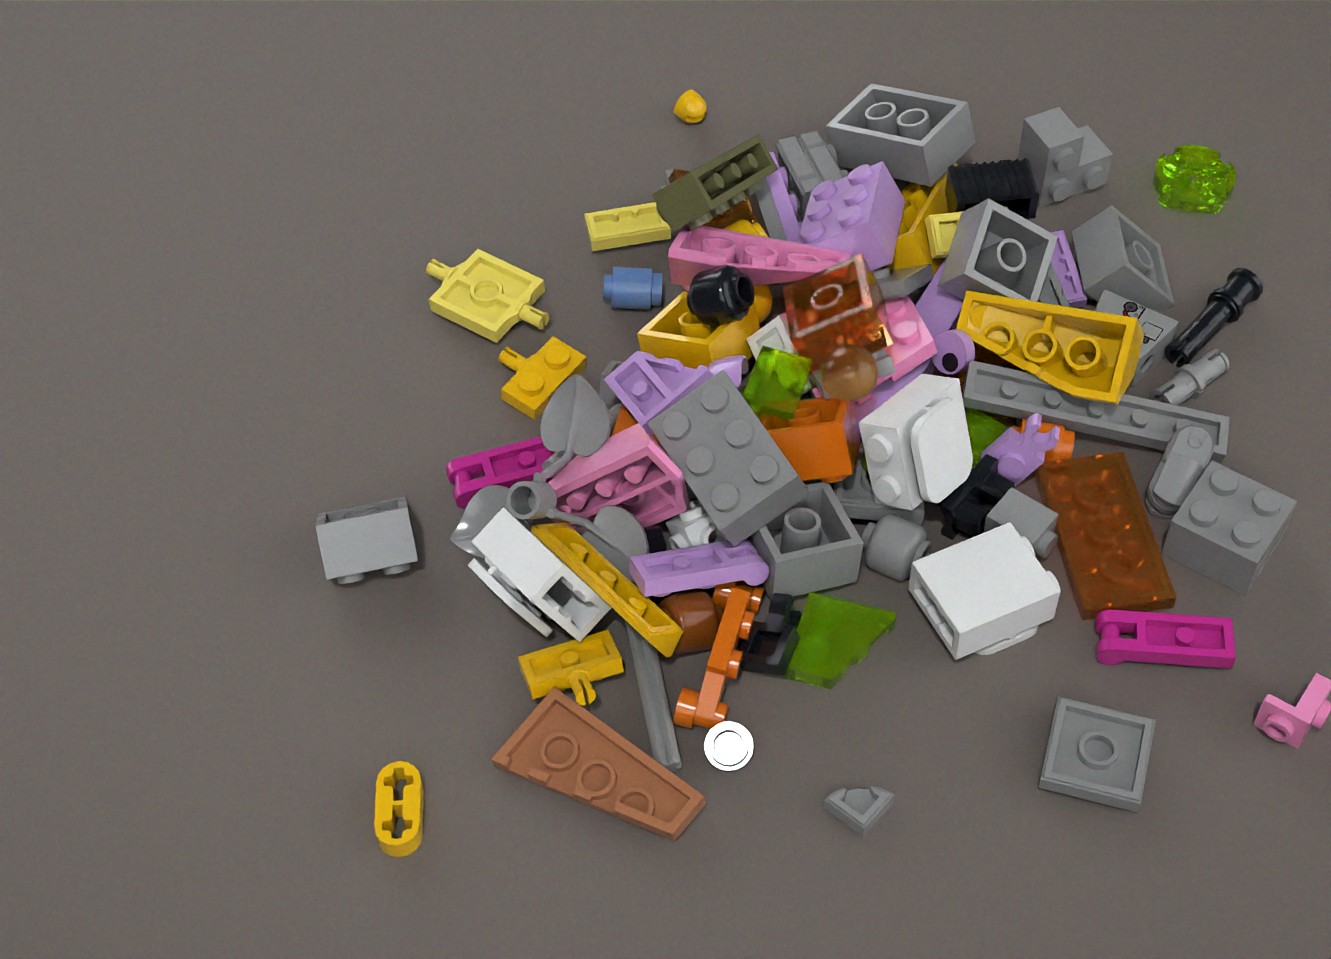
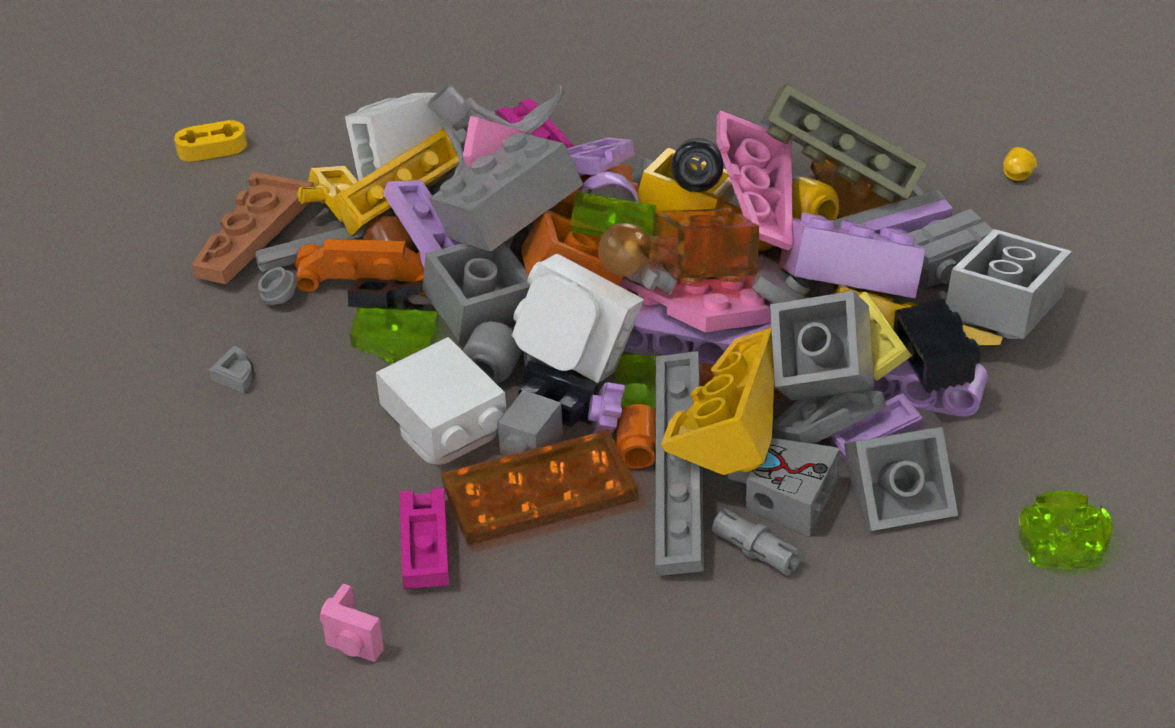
camera: 80 degrees right, 10 degrees down
light grey slope [315,496,418,584] -> none
light yellow plate [426,249,549,343] -> none
yellow plate [498,336,587,420] -> none
lavender tile [931,329,975,374] -> none
light grey brick [1018,107,1113,207] -> none
light grey plate [1038,696,1156,813] -> none
light grey arm [1146,425,1214,520] -> none
light grey brick [1161,460,1297,596] -> none
black pin [1165,268,1263,367] -> none

